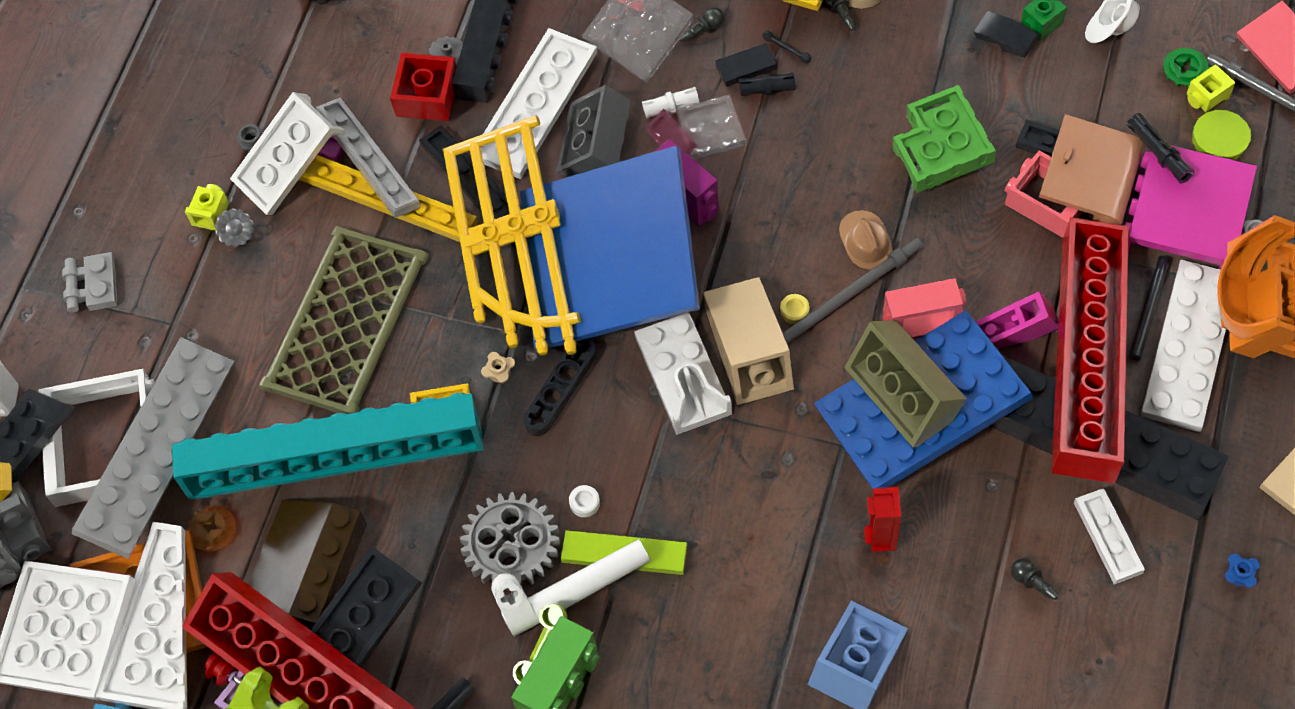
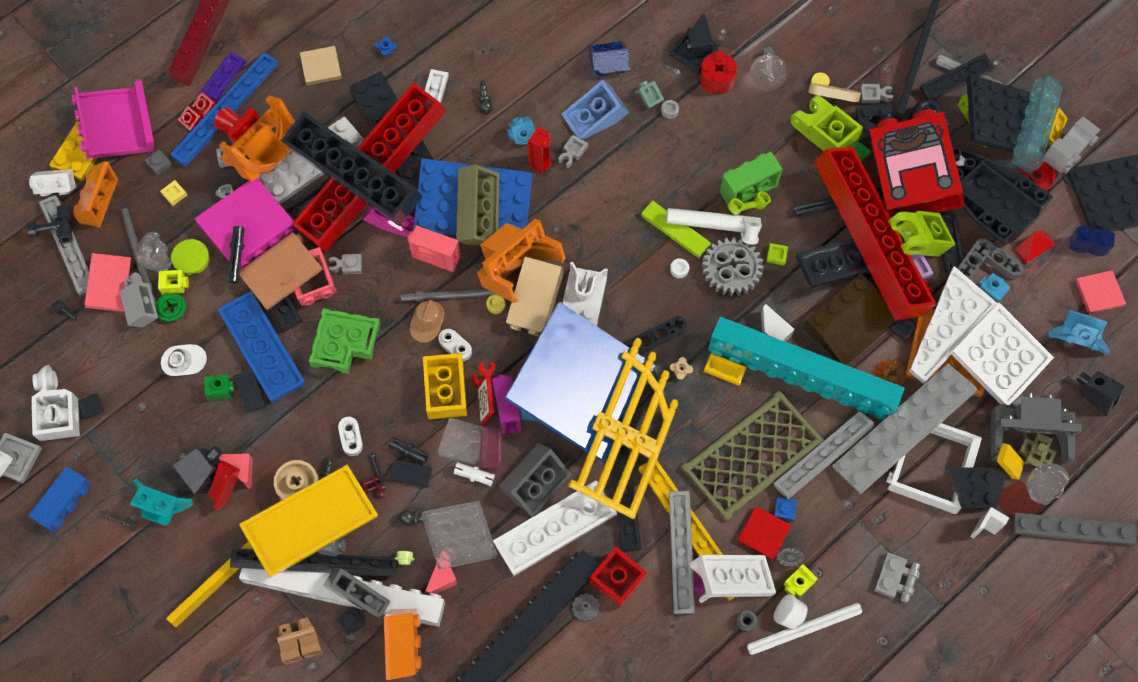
camera: 155 degrees left, 5 degrees up
none -> light grey brick [120,273,158,328]
none -> clear piece [136,232,172,272]
none -> blue plate [217,291,306,403]
none -> black brick [281,111,423,227]
none -> light grey plate [329,254,362,275]
none -> white plate [338,417,363,456]
none -> dark red piece [360,475,385,498]
none -> yellow brick [423,353,467,419]
none -> white plate [439,329,472,361]
none -> red flag [471,362,495,425]
none -> orange piece [477,219,566,303]
none -> dark azure brick [507,116,535,145]
none -> light grey plate [559,135,588,168]
none -> red tile [737,506,792,561]
none -> white axle [747,603,862,655]
none -> white slope [761,304,794,342]
none -> lime tile [766,243,788,266]
none -> light grey plate [774,411,874,499]
none -> blue plate [774,497,797,522]
none -> white hair [774,595,808,630]

